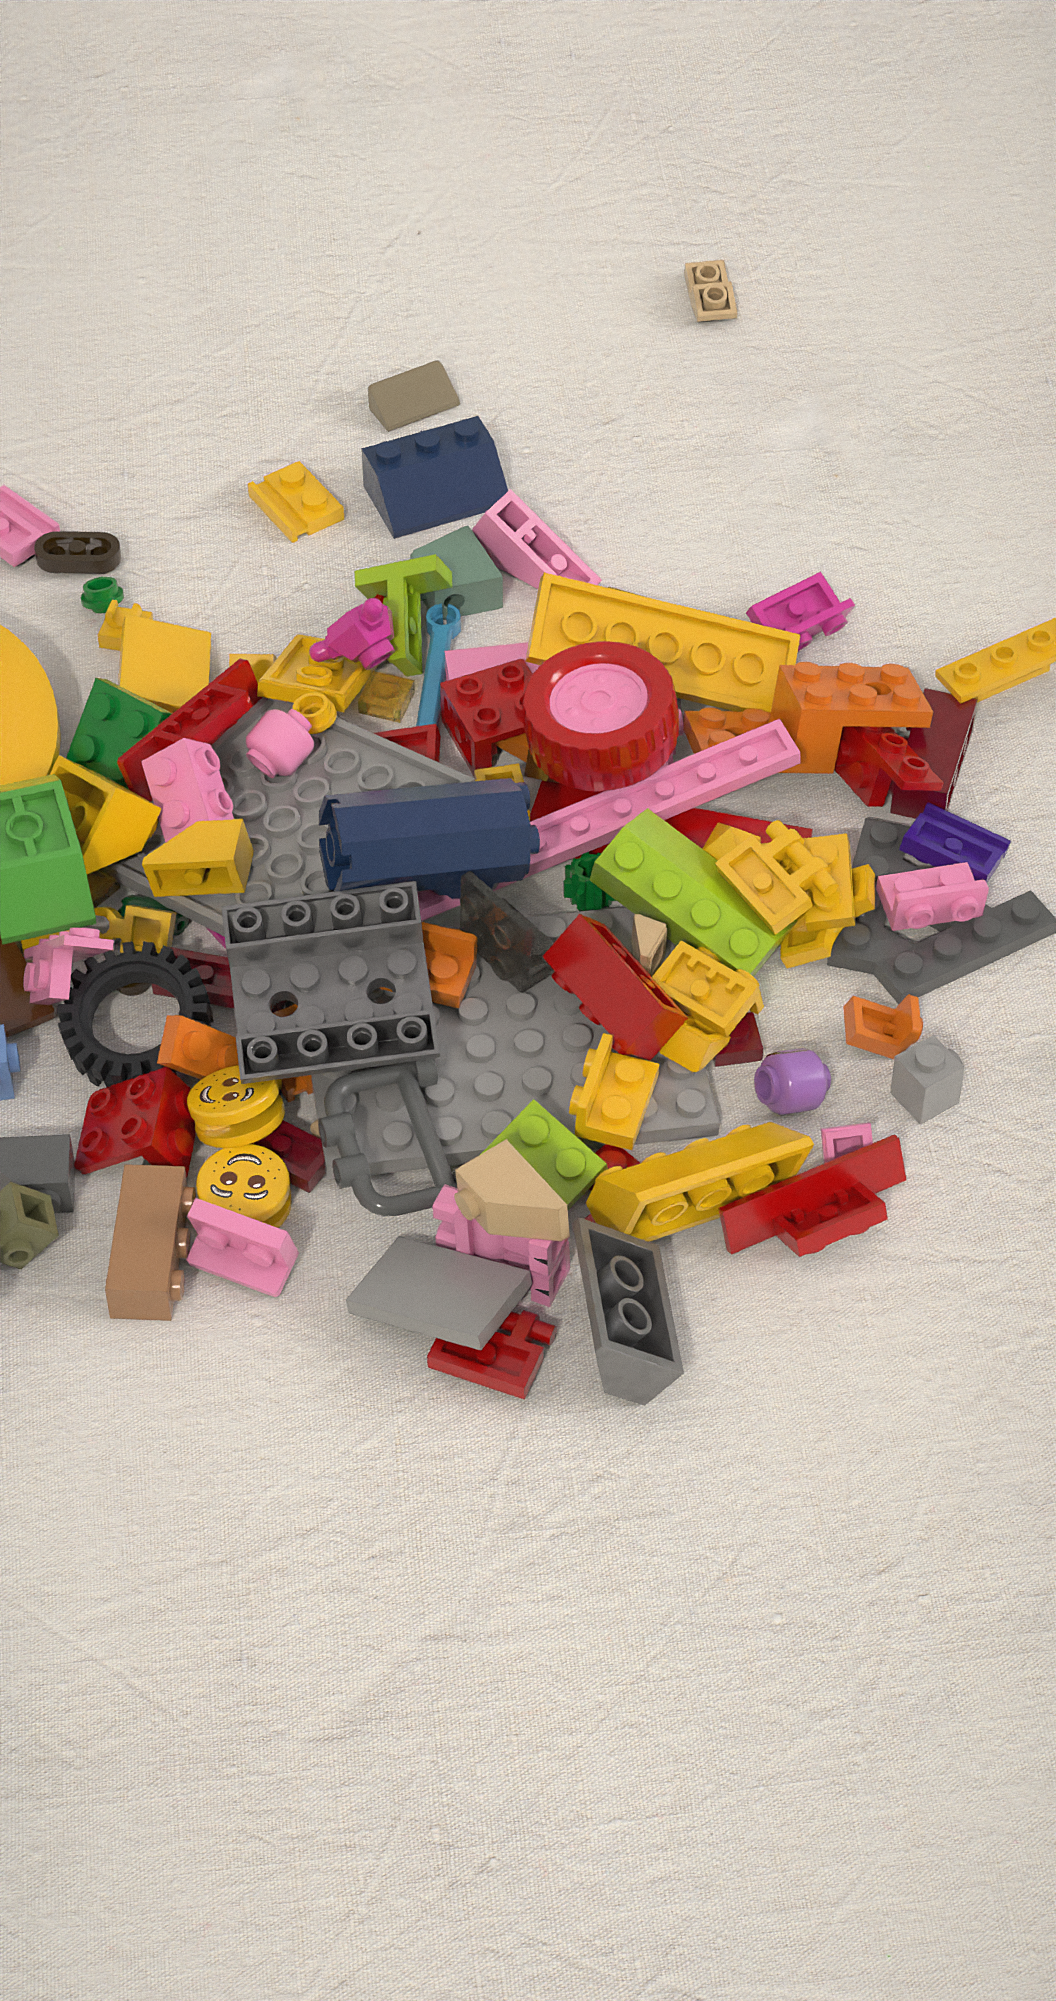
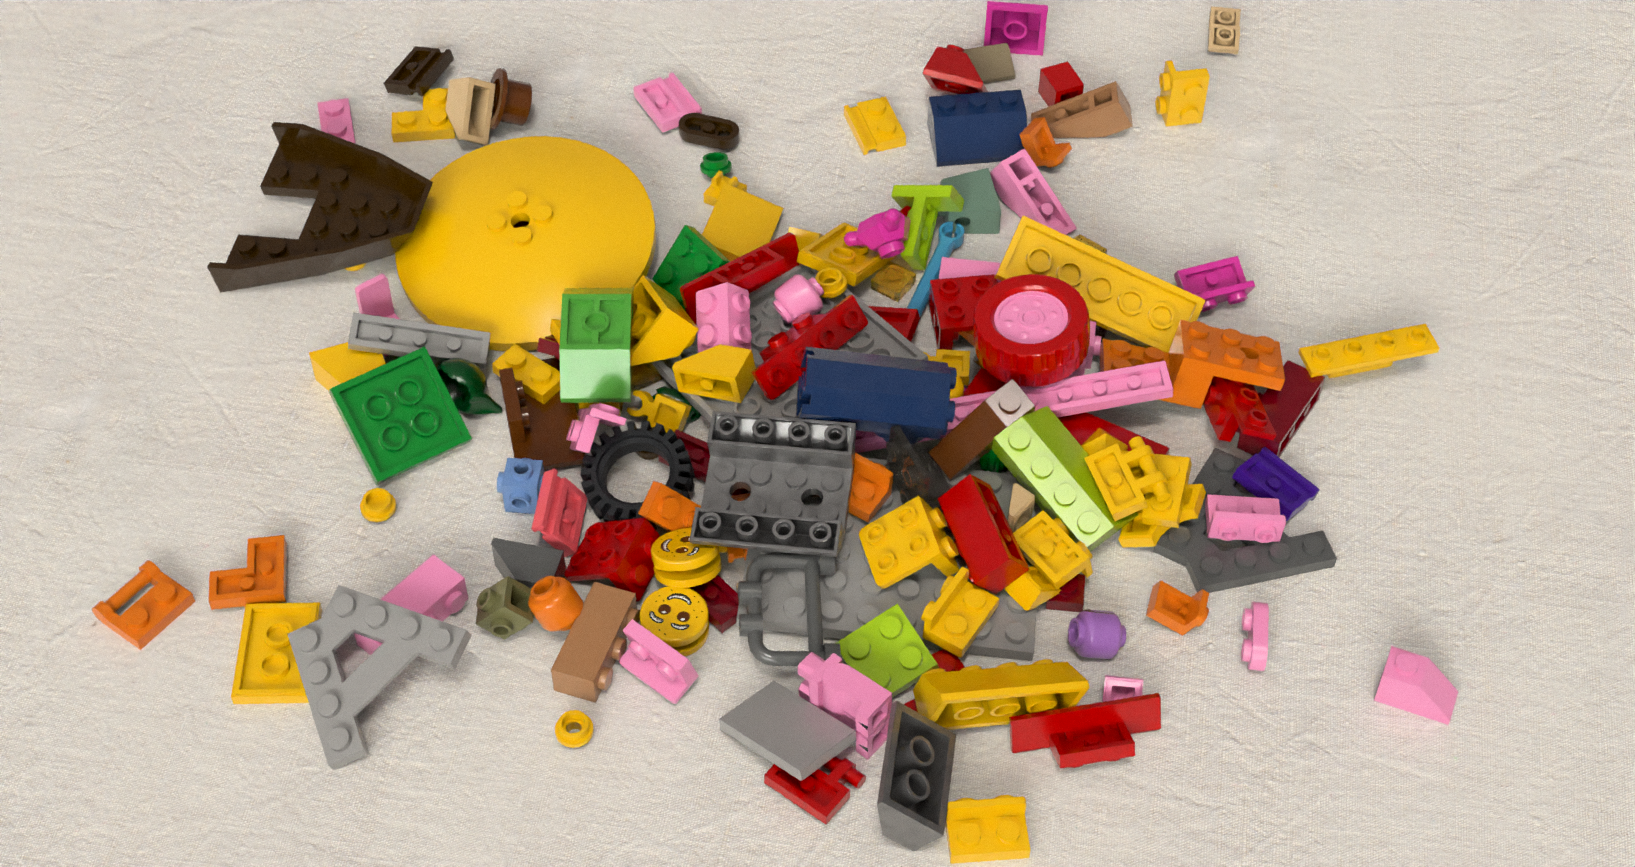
camera: 15 degrees right, 0 degrees up
tan slope [454,1139,570,1241] -> none
light grey brick [890,1035,964,1125] -> none
none -> orange head [528,576,583,632]
none -> coral plate [531,468,587,557]
none -> yellow plate [555,710,594,748]
none -> red bracket [751,295,868,400]
none -> yellow bracket [859,496,960,589]
none -> red slope [923,44,988,94]
none -> reddish brown slope [928,379,1035,481]
none -> yellow bracket [945,795,1031,864]
none -> dark pink slope [984,1,1048,56]
none -> orange bracket [1019,117,1072,168]
none -> medium nougat slope [1031,81,1133,138]
none -> red brick [1038,61,1084,107]
none -> yellow bracket [1155,60,1210,127]
none -> bright pink plate [1241,602,1269,671]

